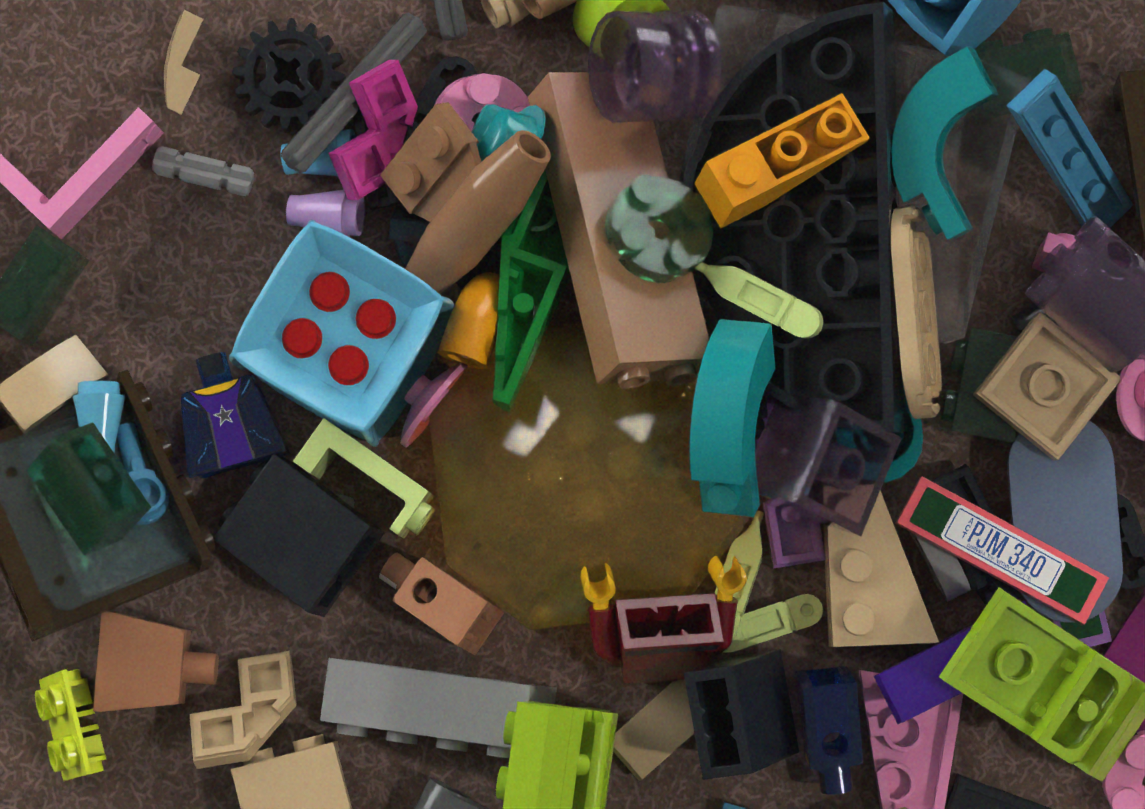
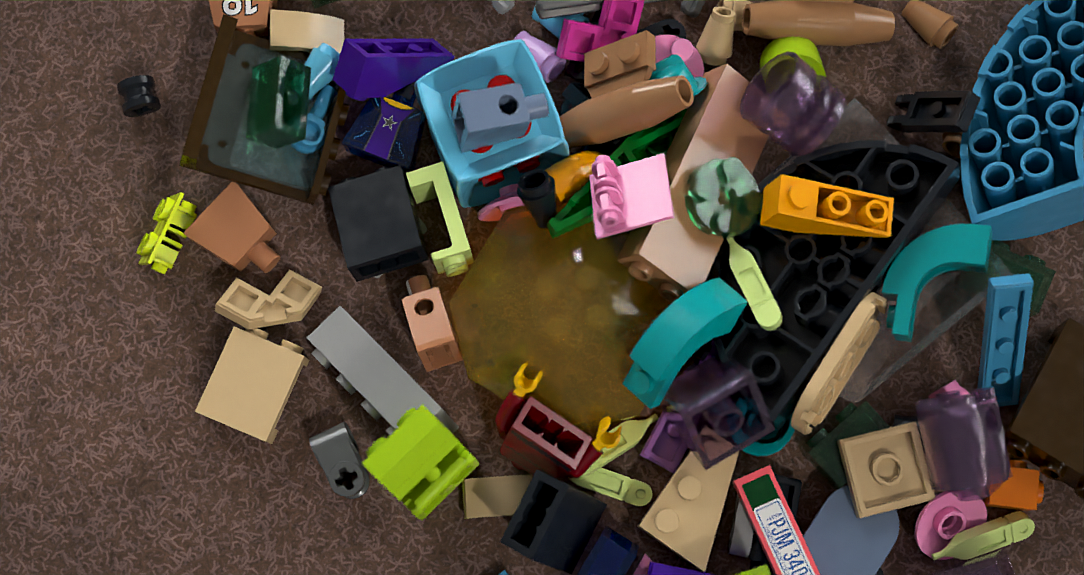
camera: 35 degrees right, 5 degrees down
none -> dark purple slope [332,39,455,101]
none -> sand blue torso [452,83,549,153]
none -> black cone [517,169,558,228]
none -> bright pink hinge [589,153,674,239]
none -> tan cone [696,6,735,66]

